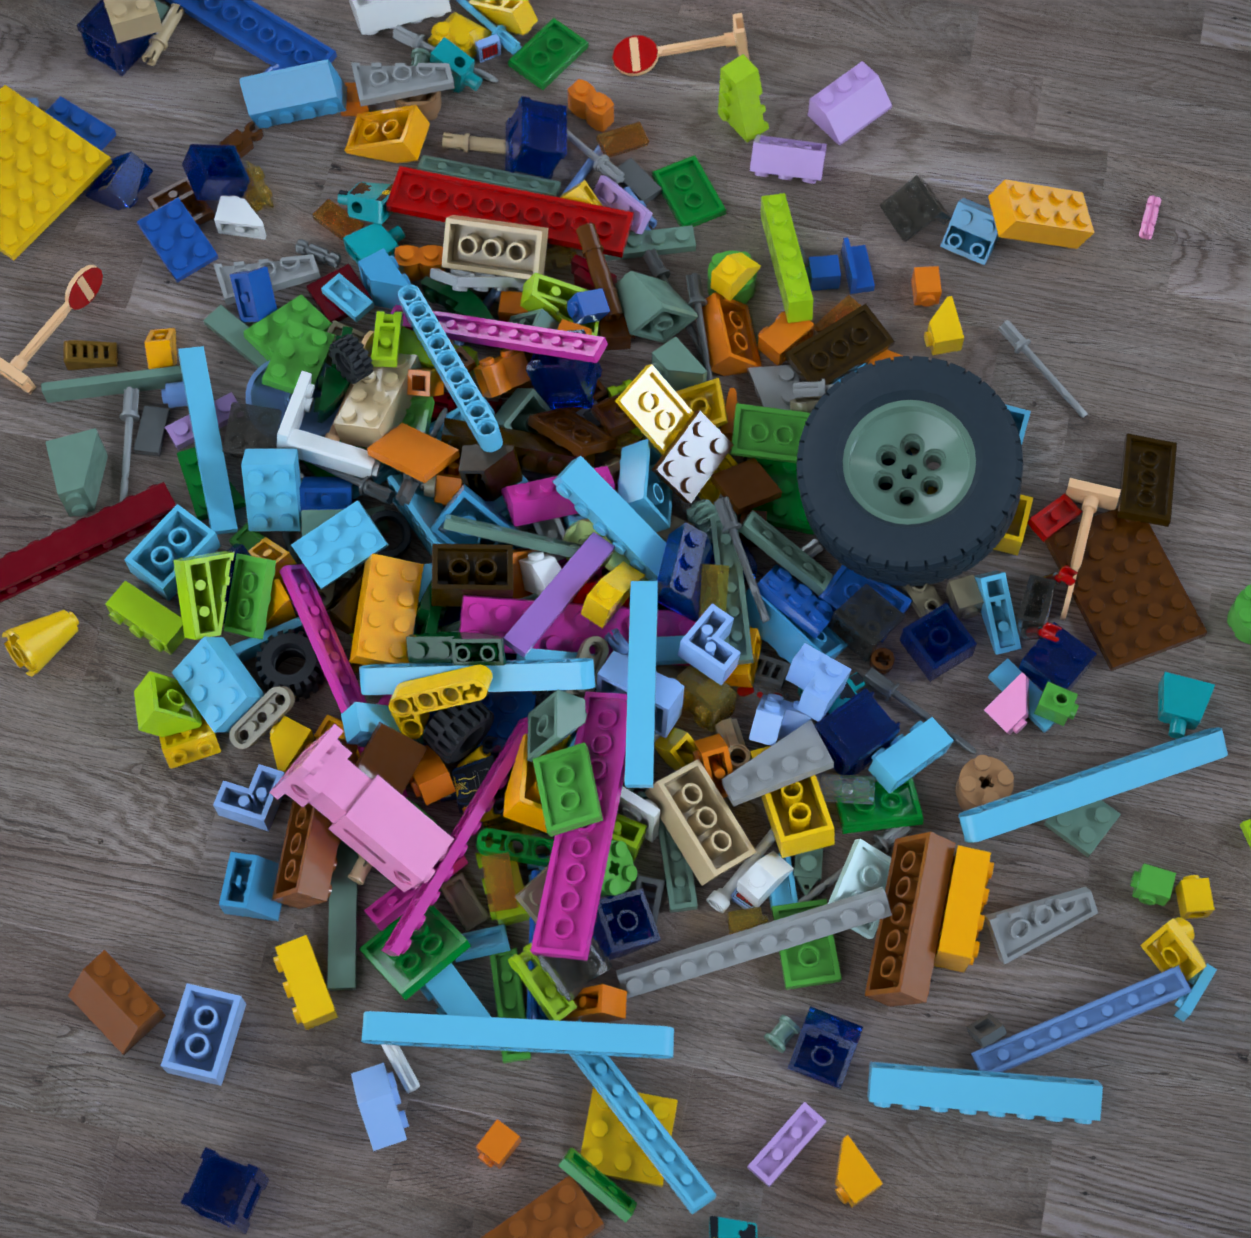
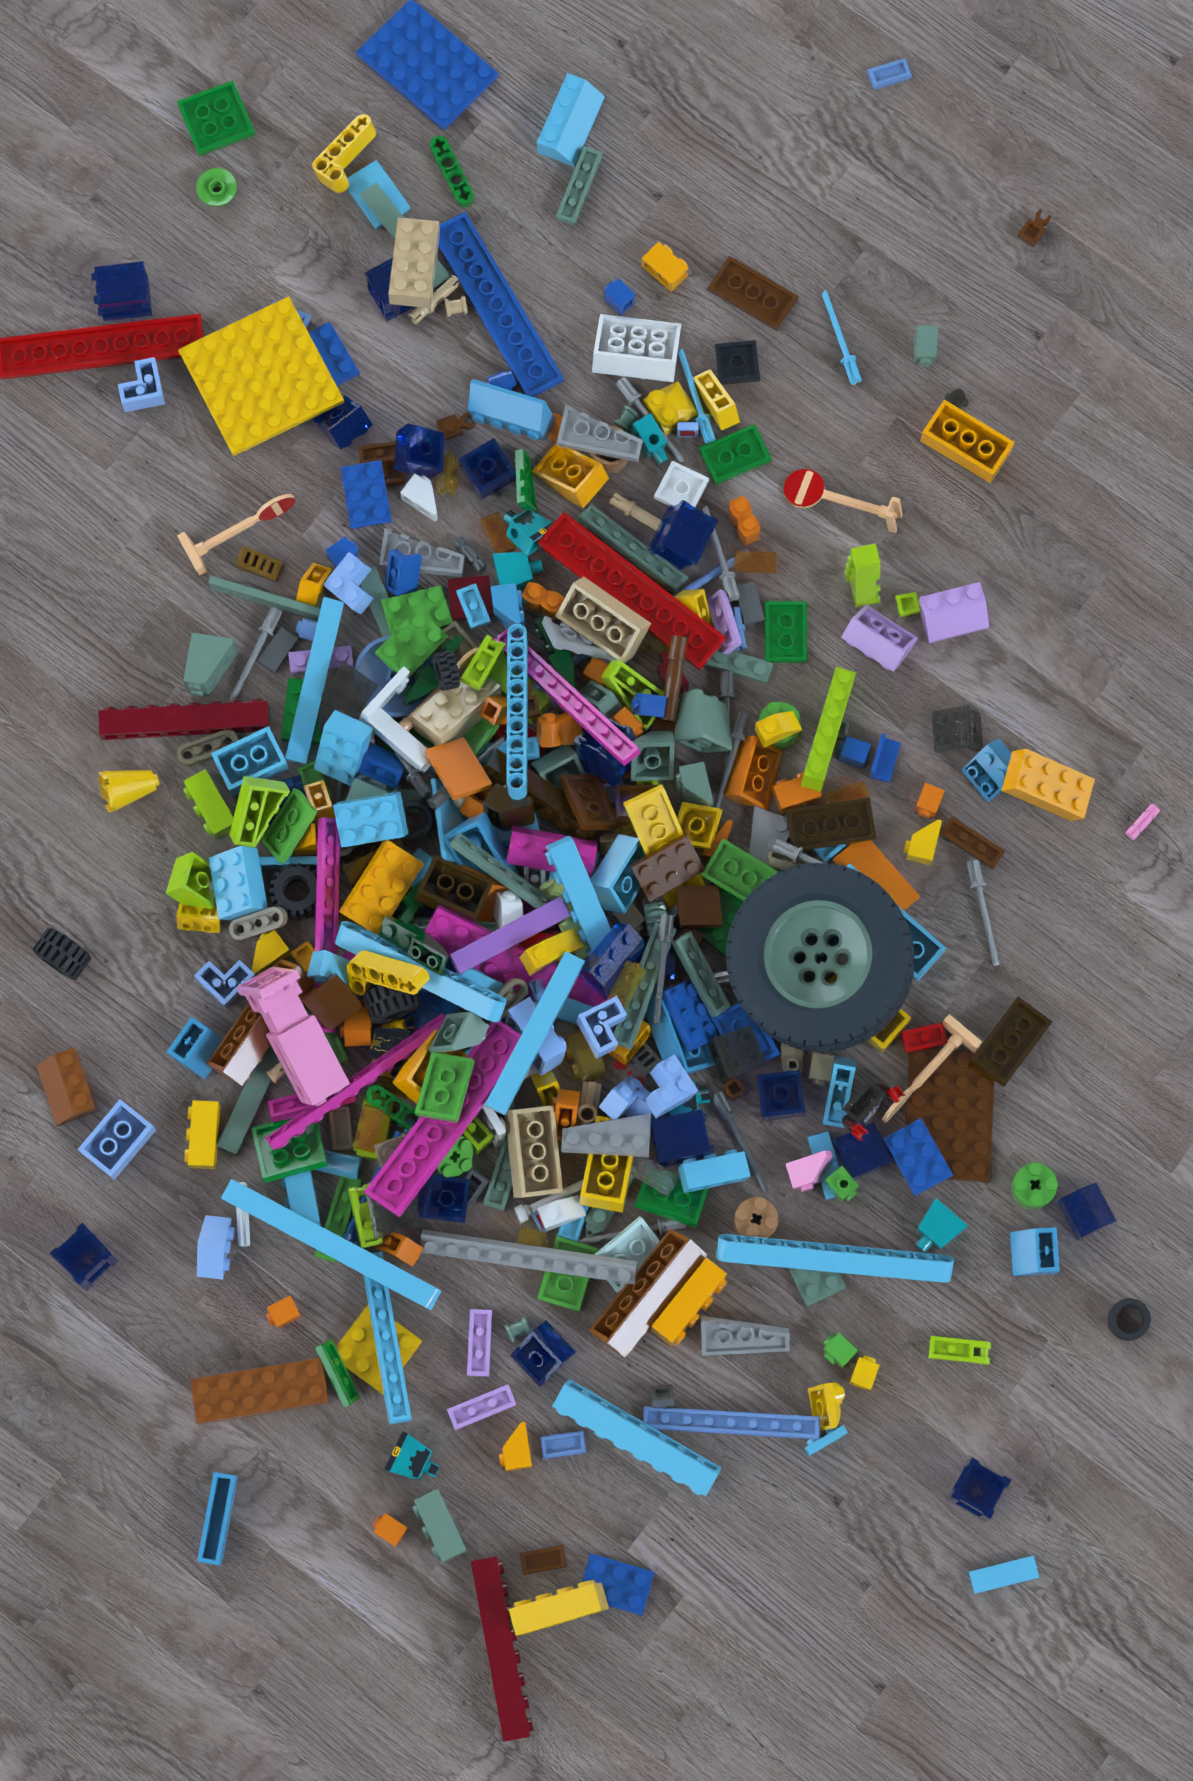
camera: 25 degrees right, 10 degrees up
none -> black tyre [32,928,91,980]
none -> dark tan plate [177,730,238,766]
none -> light blue brick [323,552,374,614]
none -> blue brick [325,536,359,568]
none -> tan bush [444,296,468,317]
none -> clear blue brick [458,438,516,500]
none -> lavender plate [467,1309,492,1377]
none -> green wing [514,449,538,513]
none -> medium blue tile [540,1431,587,1459]
none -> sand green slope [631,731,675,781]
none -> white plate [654,461,709,516]
none -> blue plate [883,1118,953,1197]
none -> lime plate [895,592,920,618]
none -> reddish brown plate [940,816,1005,870]

